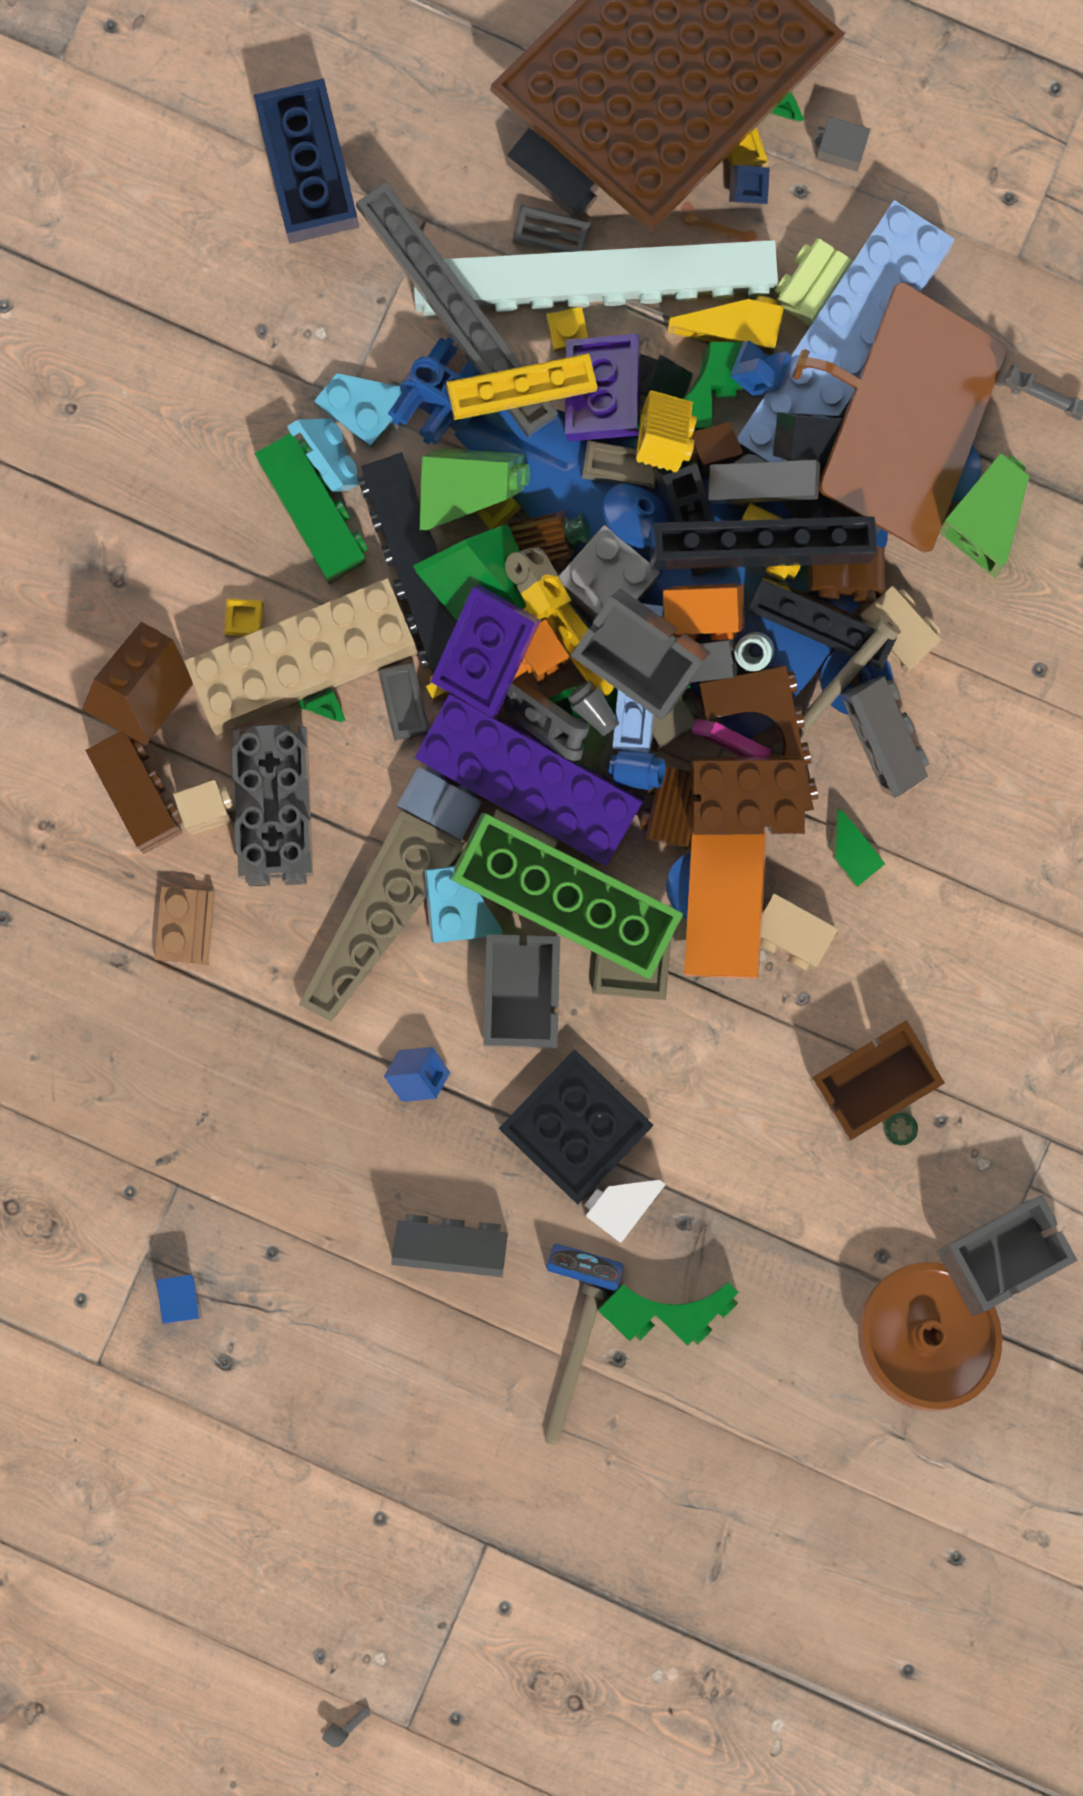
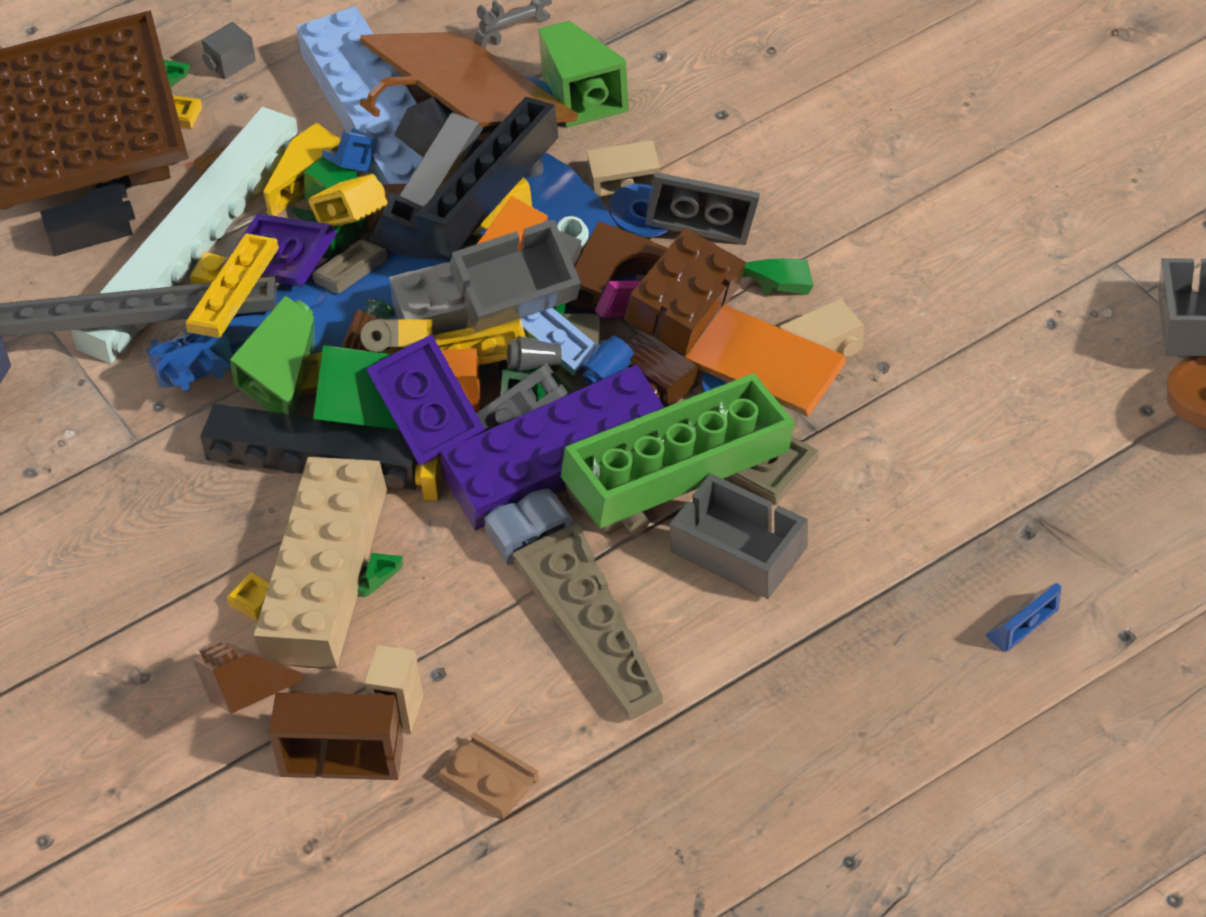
camera: 55 degrees left, 35 degrees down
dark grey brick [232,725,314,887] -> none
green brick [254,433,368,584] -> none
medium azure wing [287,419,359,491] -> none
medium azure wing [314,373,401,448] -> none
dark grey tile [378,661,429,741] -> none
blue panel [384,1047,450,1102] -> none
dark grey slope [391,1214,508,1277] -> none
medium azure wing [424,866,503,943] -> none
black plate [498,1049,654,1205] -> none
dark grey tile [512,205,591,253] -> none
dark tan bar [545,1284,609,1445] -> none
white slope [584,1180,666,1243] -> none
green arch [598,1282,739,1346] -> none
blue dish [602,483,670,548] -> none
dark blue plate [729,165,770,205] -> none
black plate [748,575,897,670] -> none
yellowish green brick [775,238,853,327] -> none
dark tan bar [799,615,901,739] -> none
reddish brown brick [808,546,885,603] -> none
reddish brown piece [809,1020,945,1142] -> none
clear green bush [884,1112,918,1146] -> none

